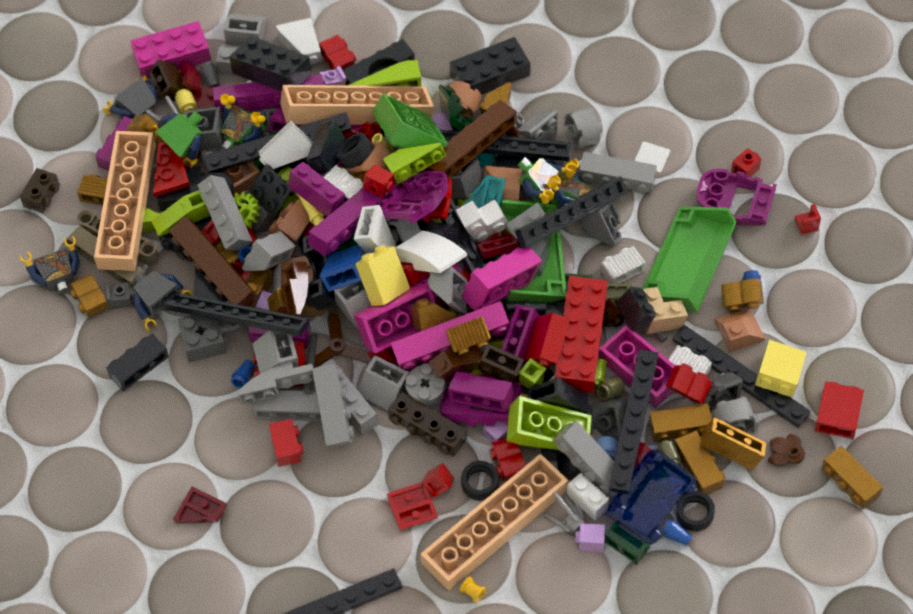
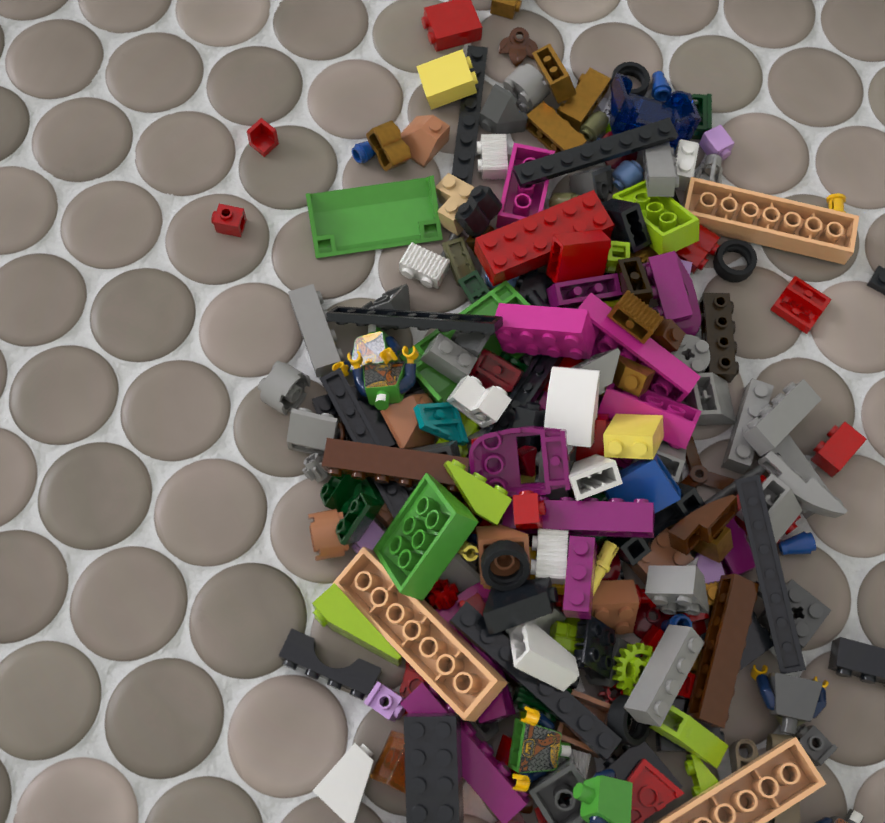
camera: 130 degrees left, 10 degrees up
pearl gold brick [69,274,109,318] -> none
red brick [319,35,356,71] -> none
red panel [422,463,454,498] -> none
black brick [449,37,530,95] -> none
pearl gold slope [480,83,511,113] -> none
white sticker [635,142,670,173] -> none
red brick [666,363,713,404] -> none
magenta slope [696,169,777,226] -> none

